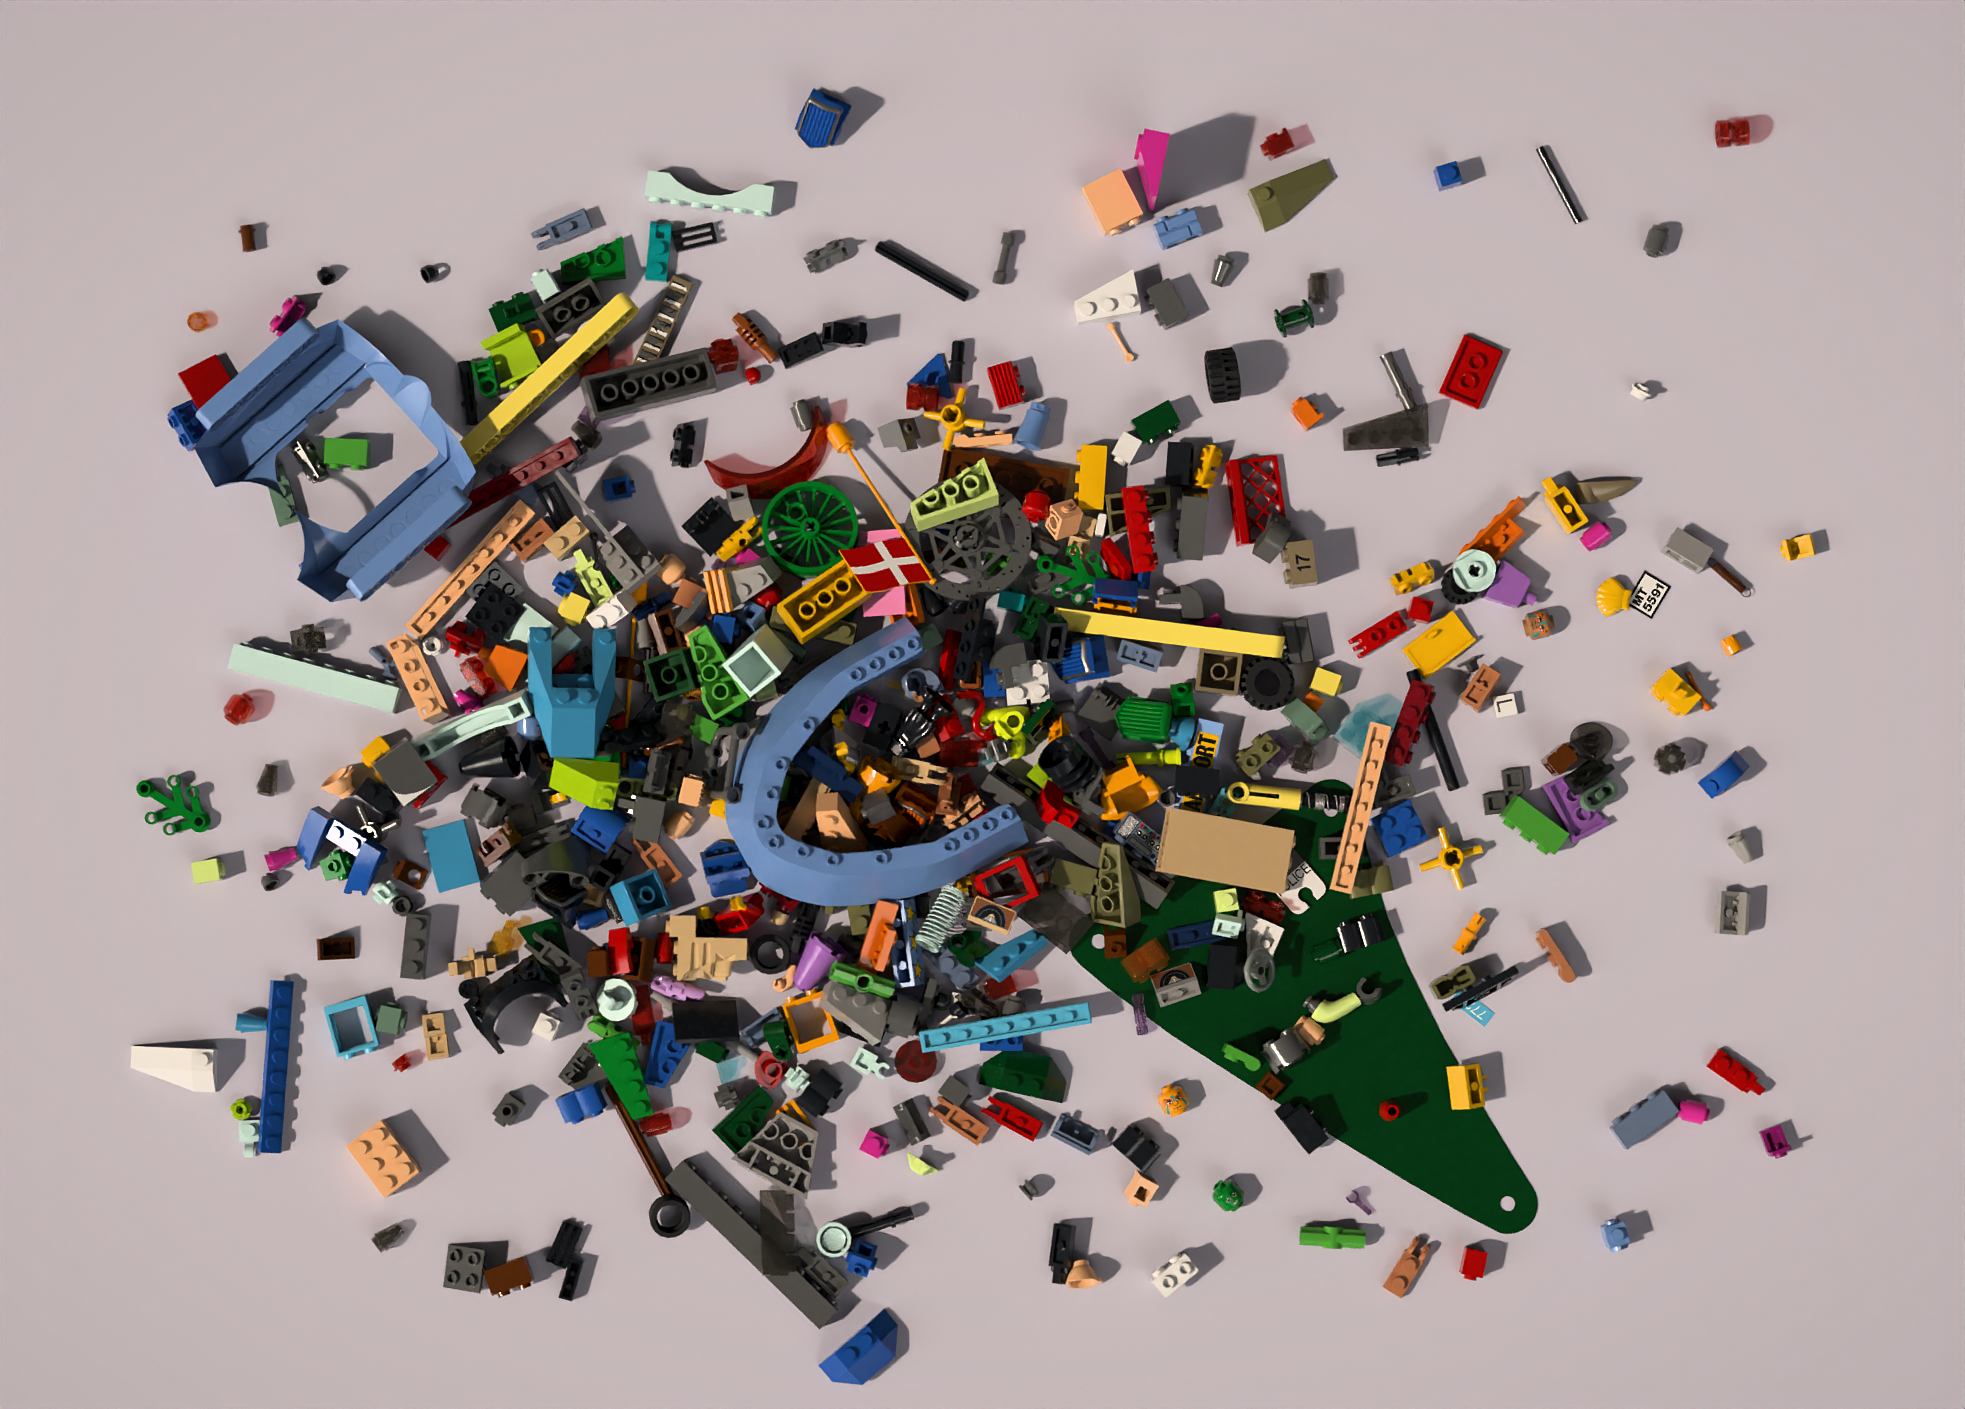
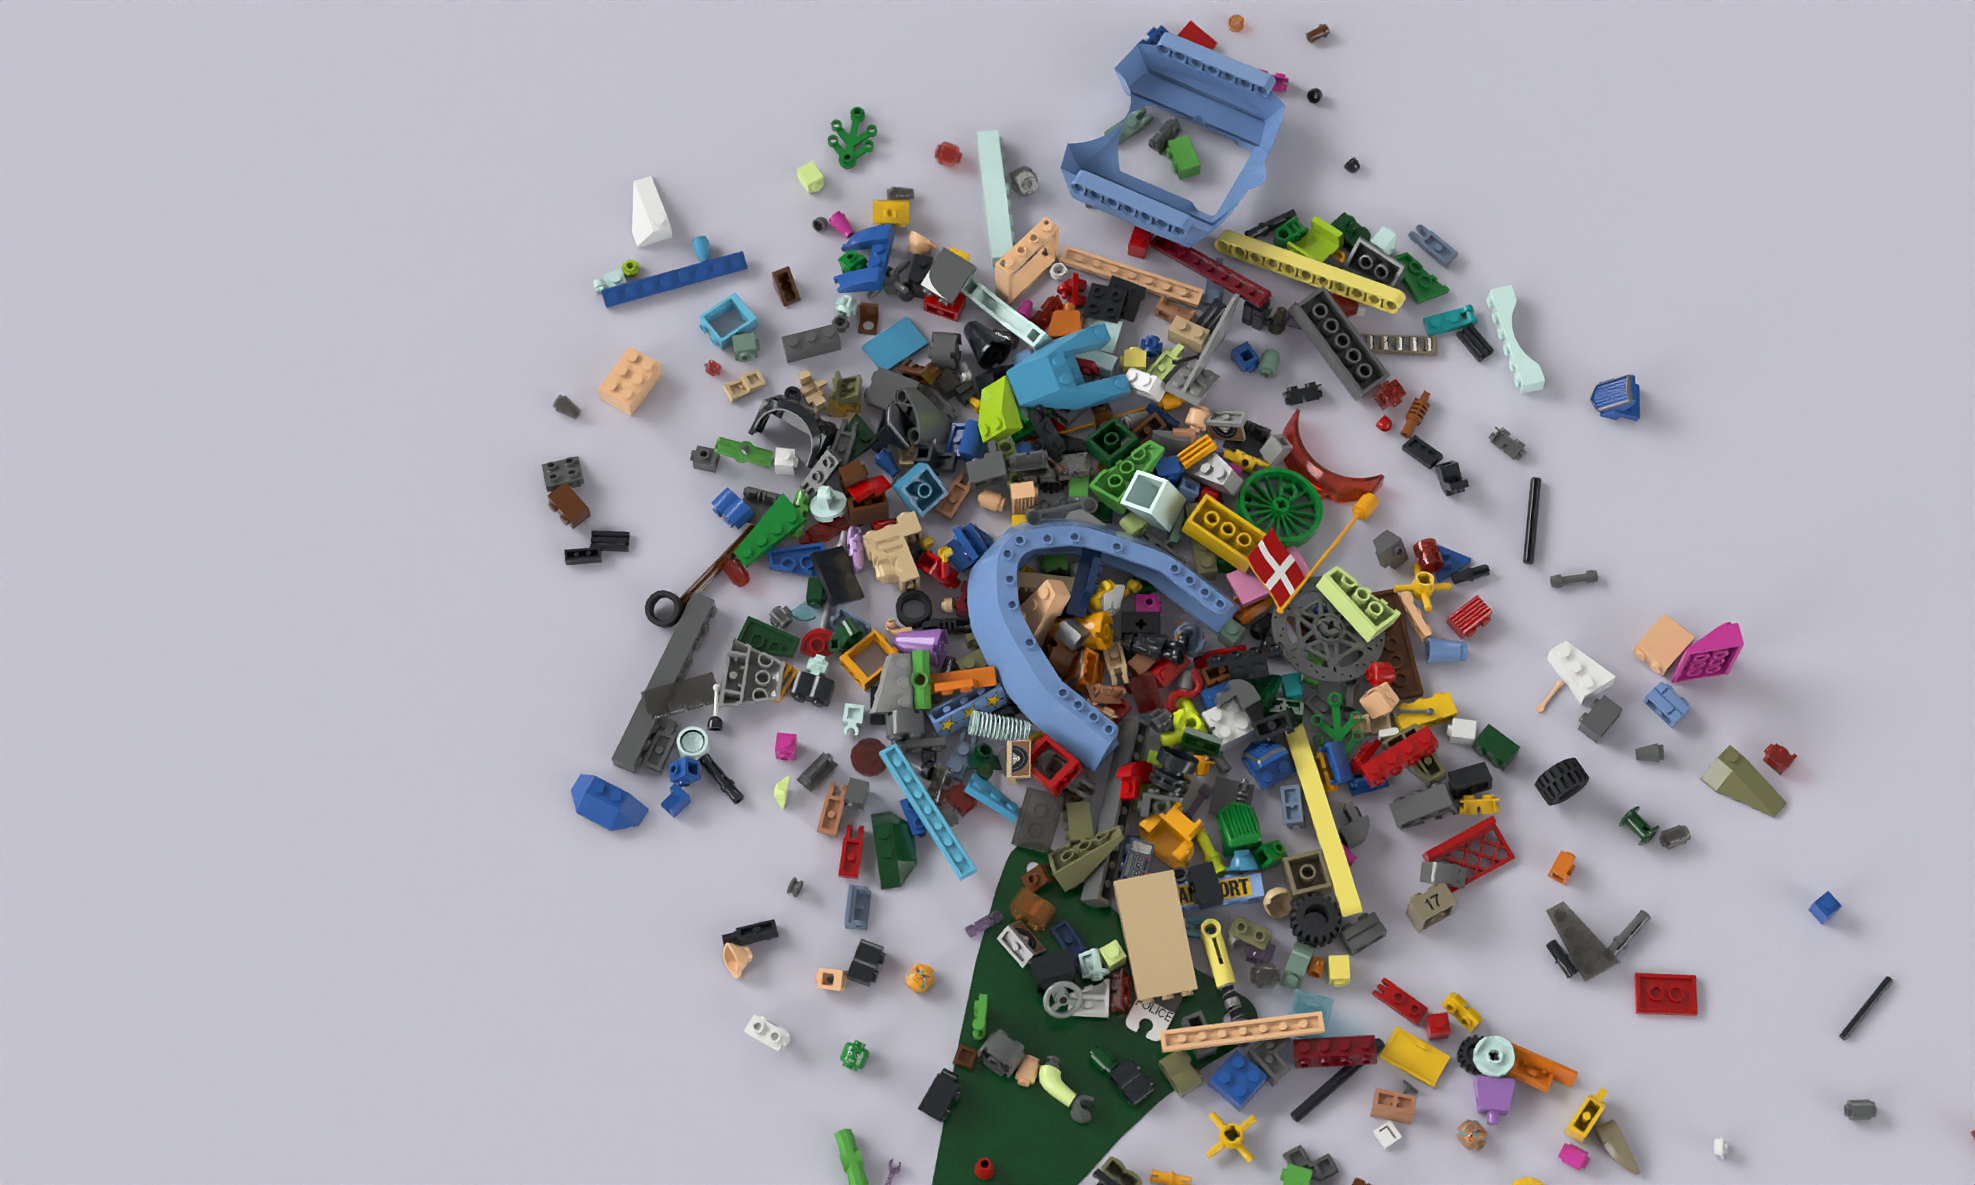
camera: 70 degrees right, 20 degrees down
dark grey brick [790,399,817,432] -> none
none -> blue panel [661,783,691,818]
none -> hinge [707,684,723,731]
none -> bright green piece [714,436,773,468]
none -> olive bracket [831,370,862,406]
none -> yellow brick [872,199,910,227]
none -> white arm [959,362,973,383]
none -> light grey panel [1206,410,1248,441]
none -> dark green wing [1245,674,1283,709]
none -> sand green brick [1257,349,1280,378]
none -> tan hair [1263,887,1293,919]
none -> dark grey hinge [1393,708,1434,716]

